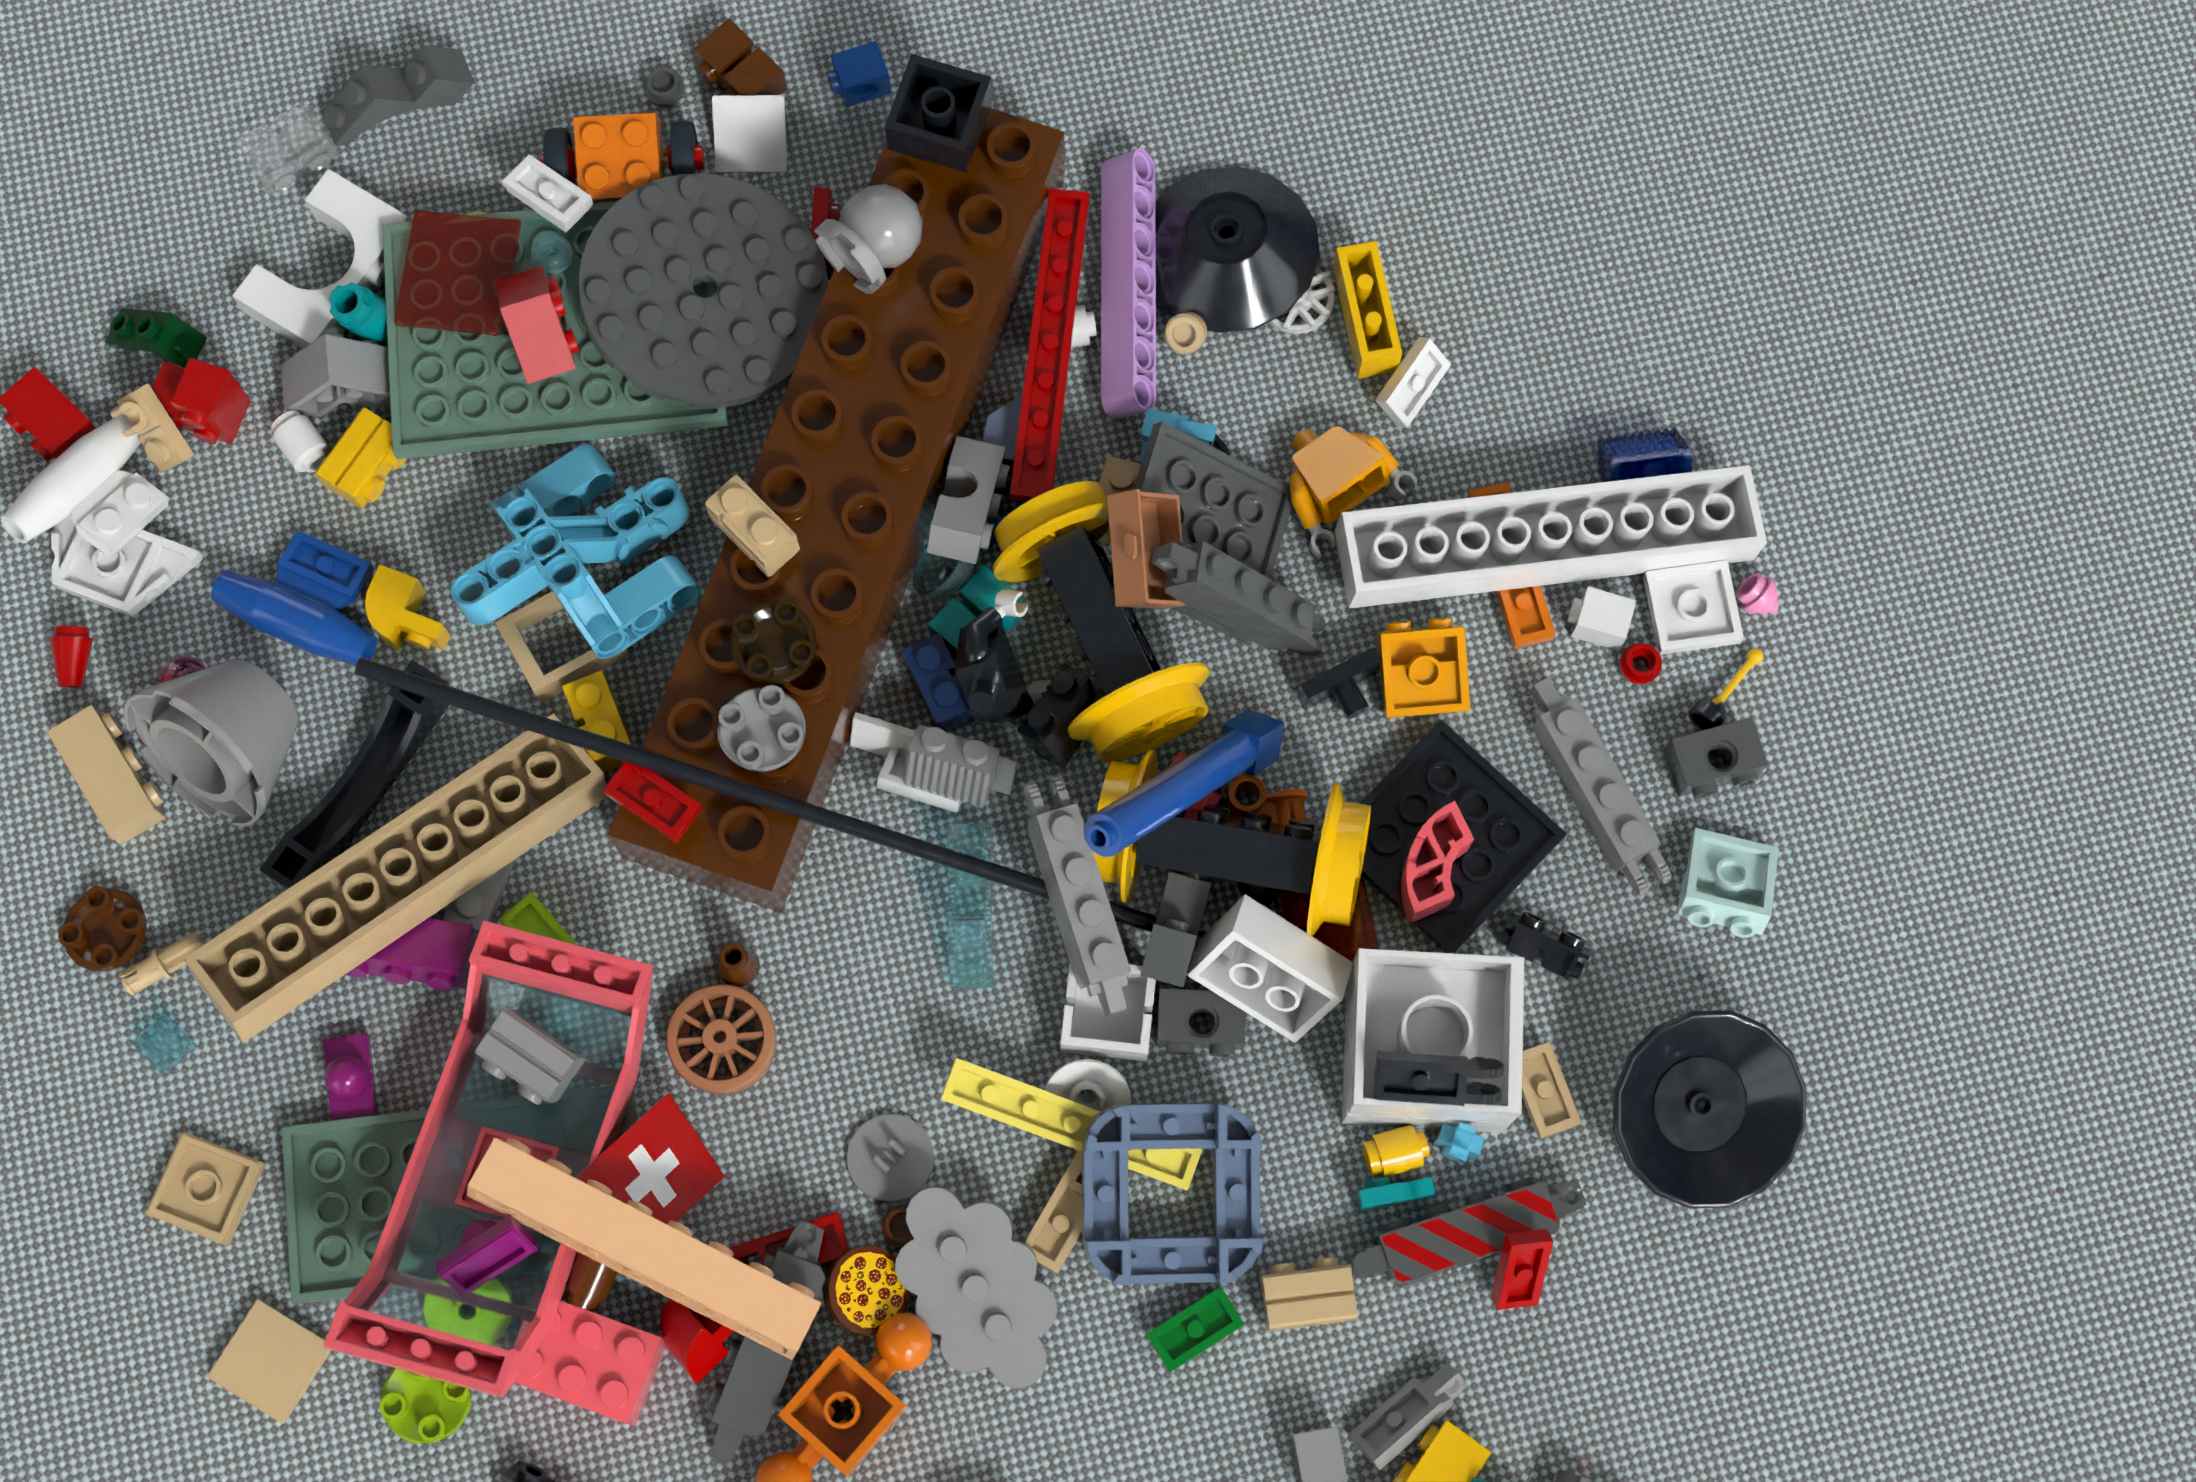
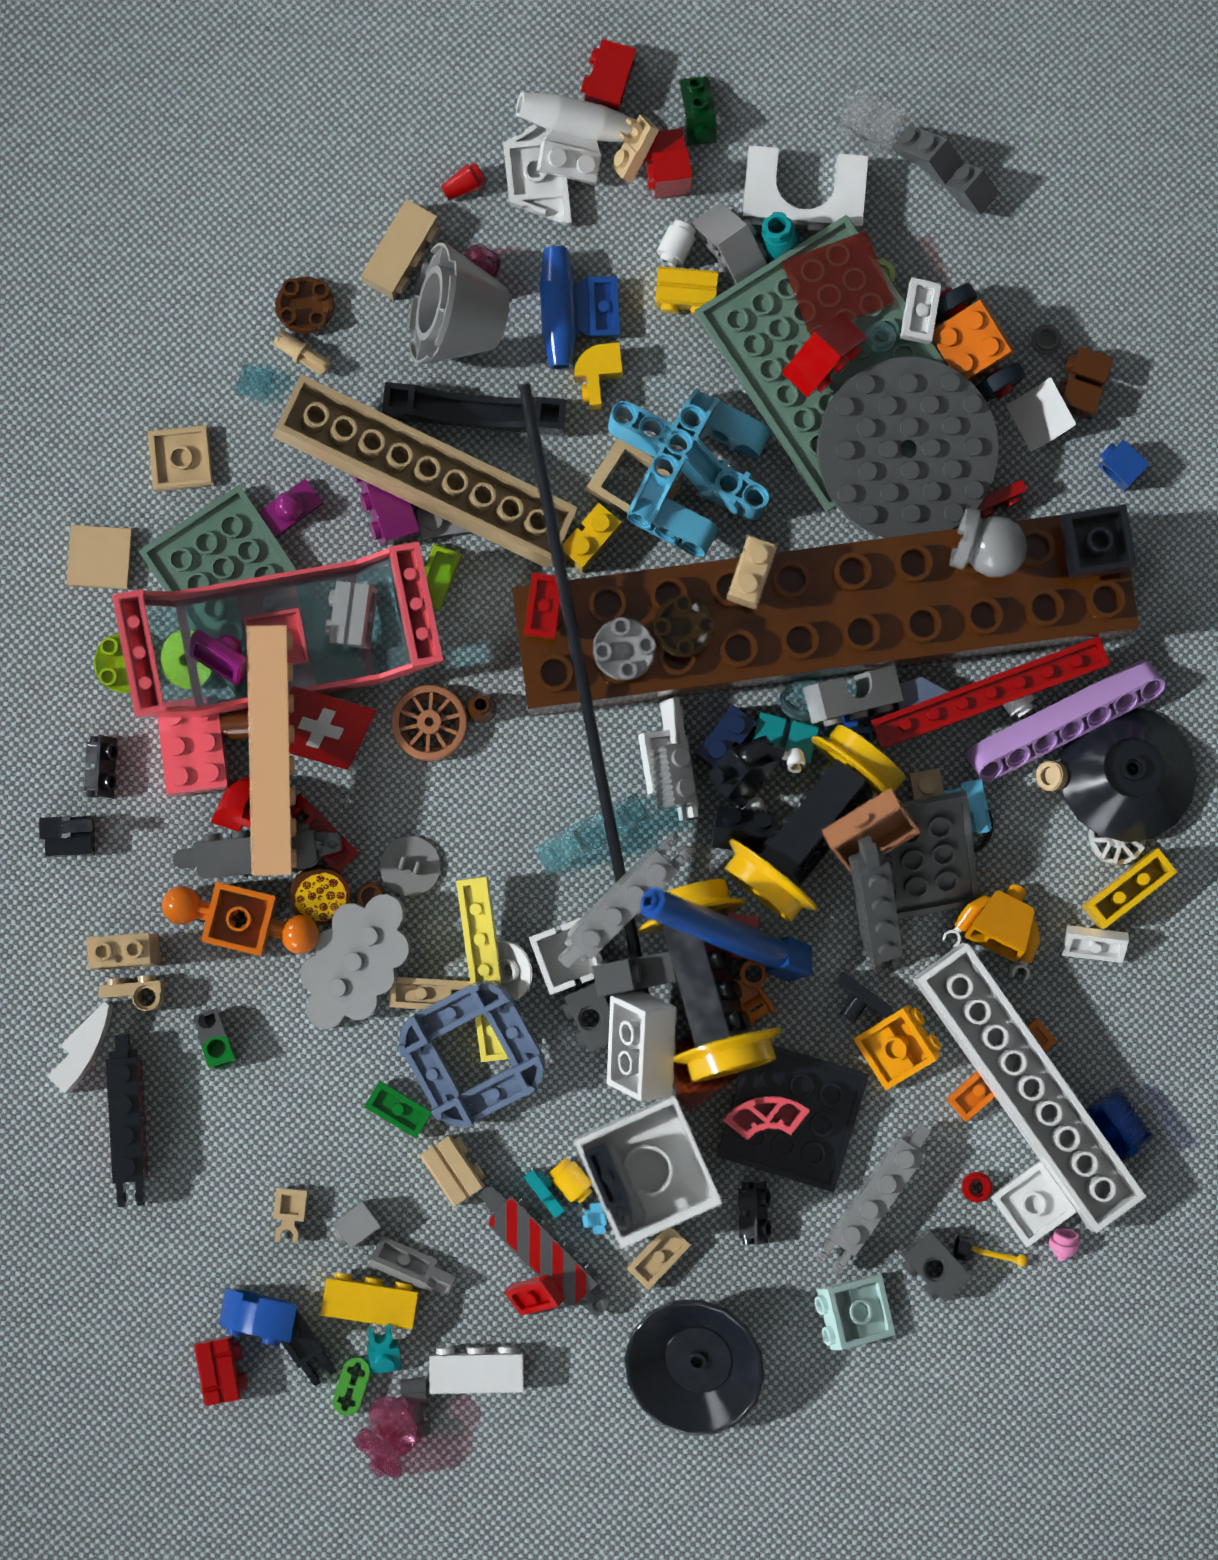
camera: 60 degrees right, 10 degrees up
white brick [1567,586,1637,651] -> none
none -> white brick [429,1346,524,1394]

